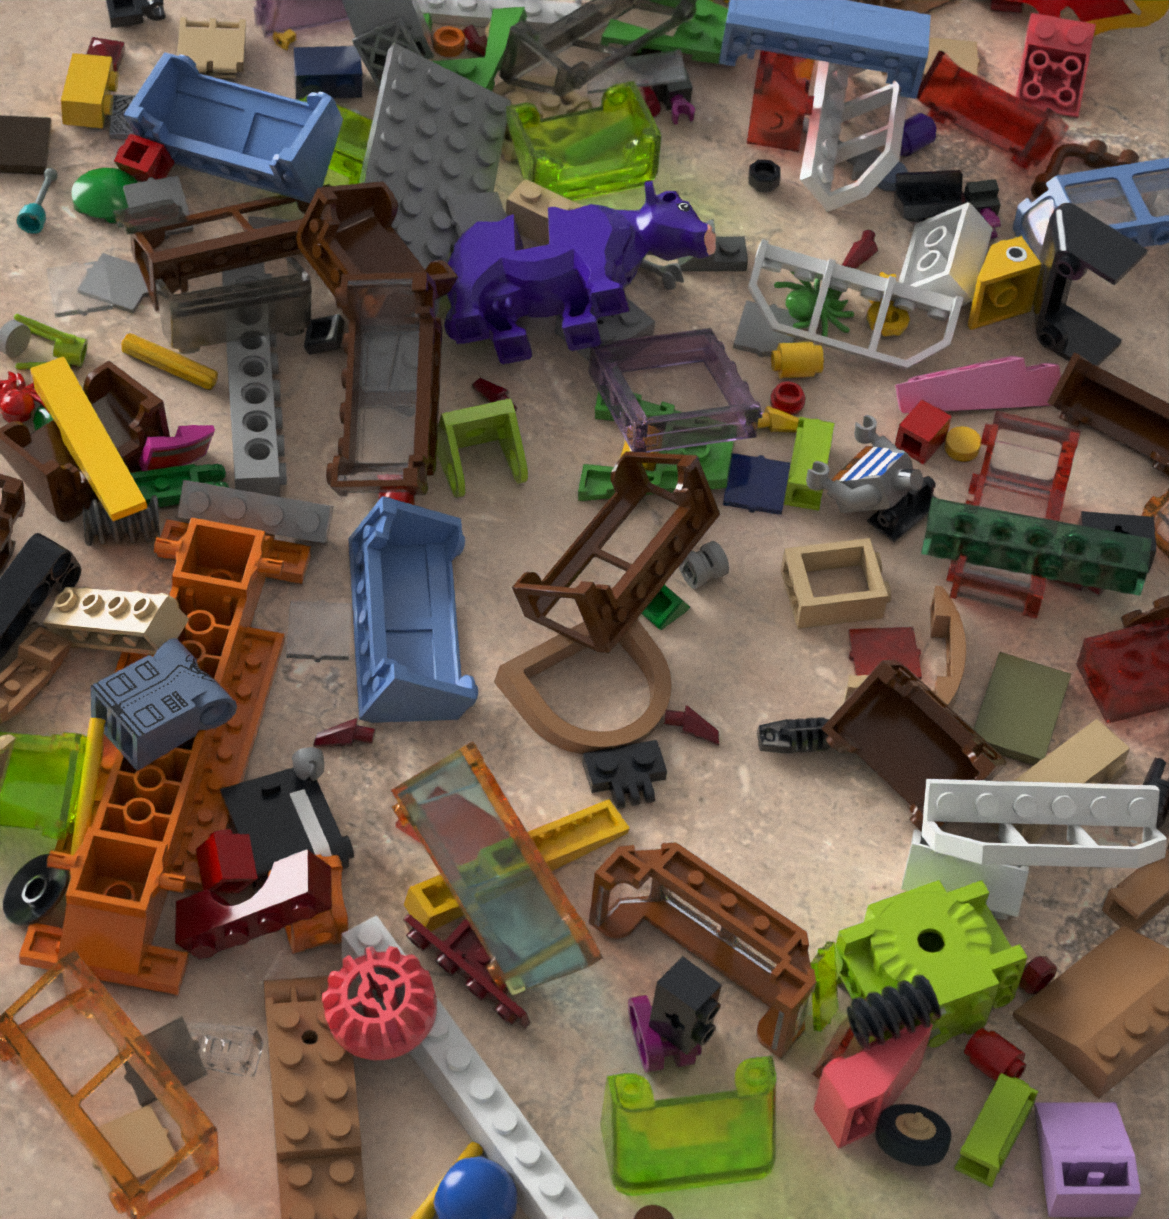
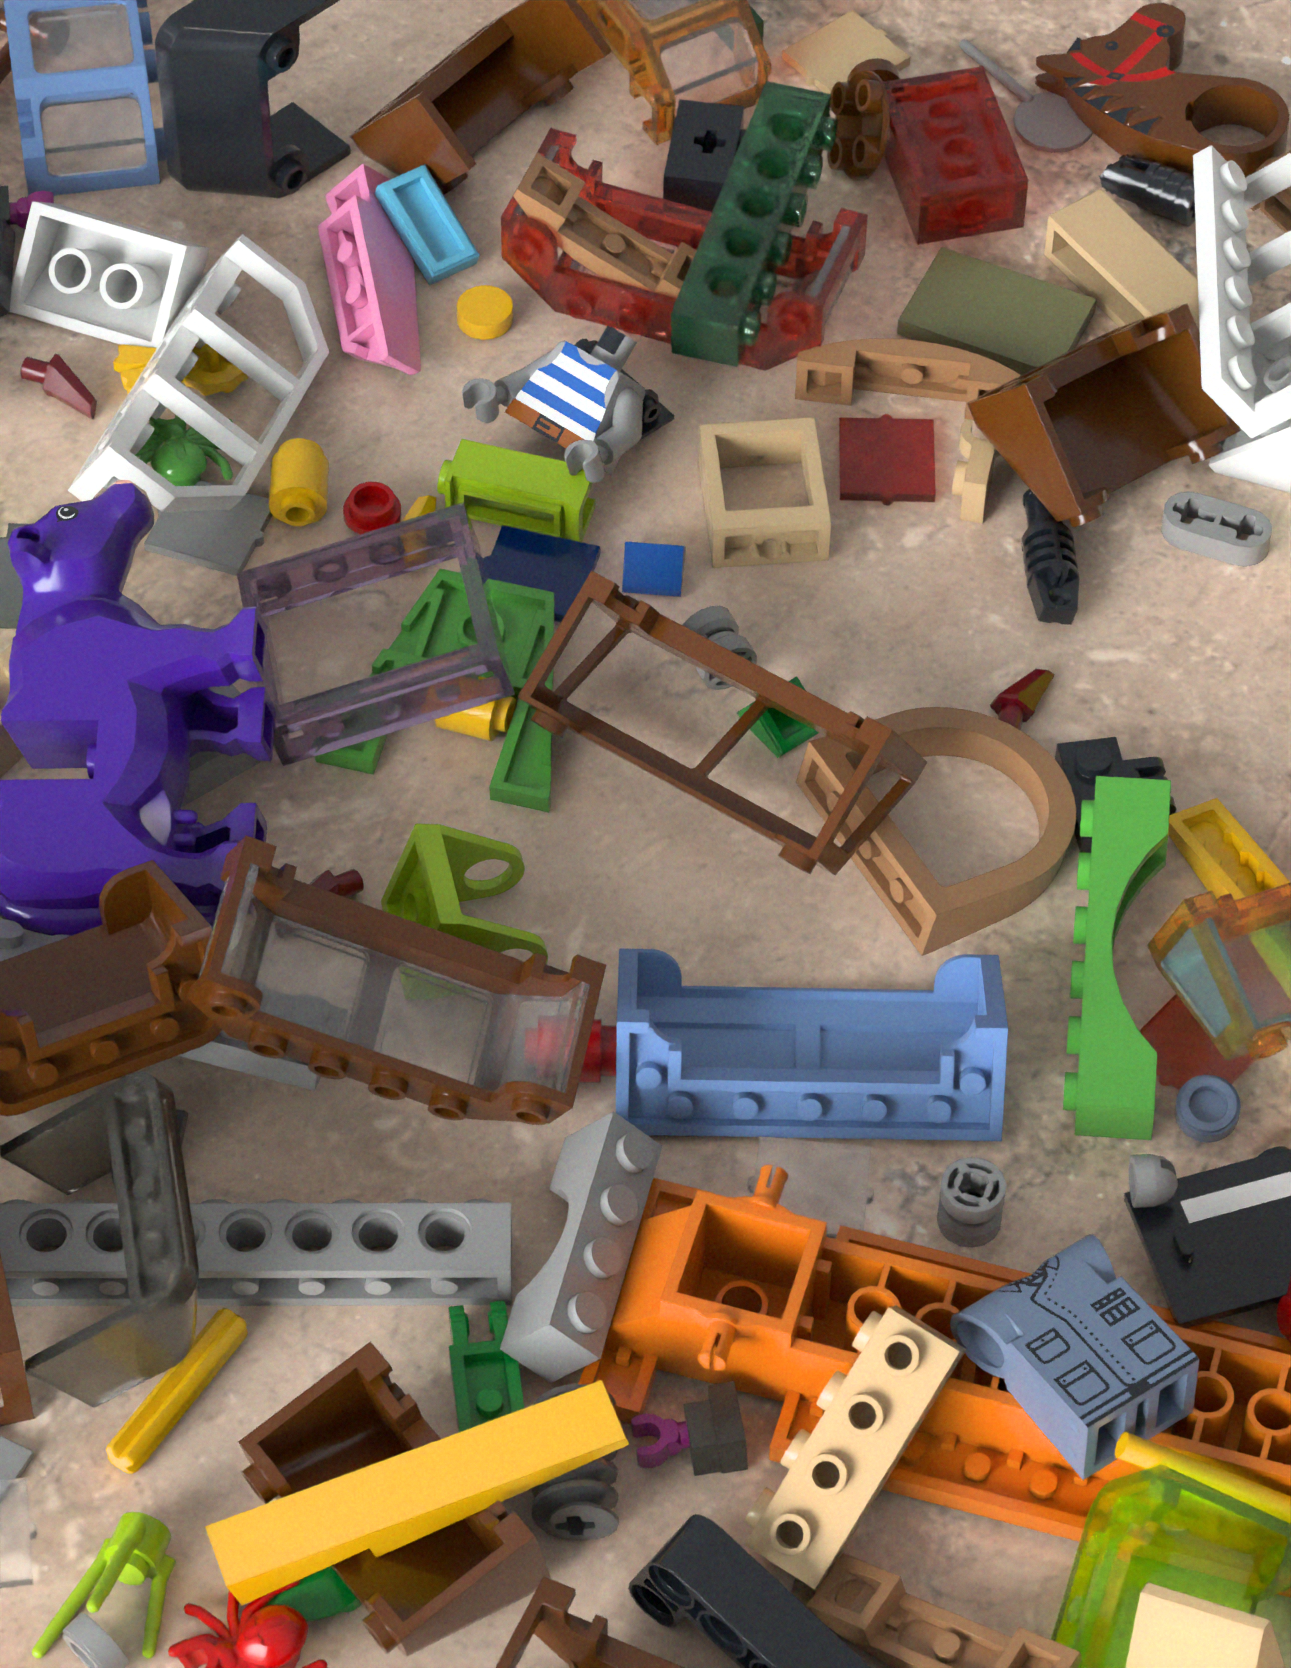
camera: 80 degrees left, 0 degrees up
slope [139,425,215,471] -> none
dark red bar [313,718,376,747] -> none
red brick [895,400,952,465] -> none
yellow slope [967,236,1042,330] -> none
none -> medium azure tile [374,164,480,285]
none -> medium nougat slope [513,153,730,315]
none -> blue slope [622,541,686,597]
none -> pearl dark grey piece [631,1381,748,1476]
none -> light grey wheel [937,1157,1006,1248]
none -> bright green arch [1063,776,1171,1140]
none -> light grey beam [1161,491,1272,567]
none -> sand blue tile [1175,1075,1241,1143]

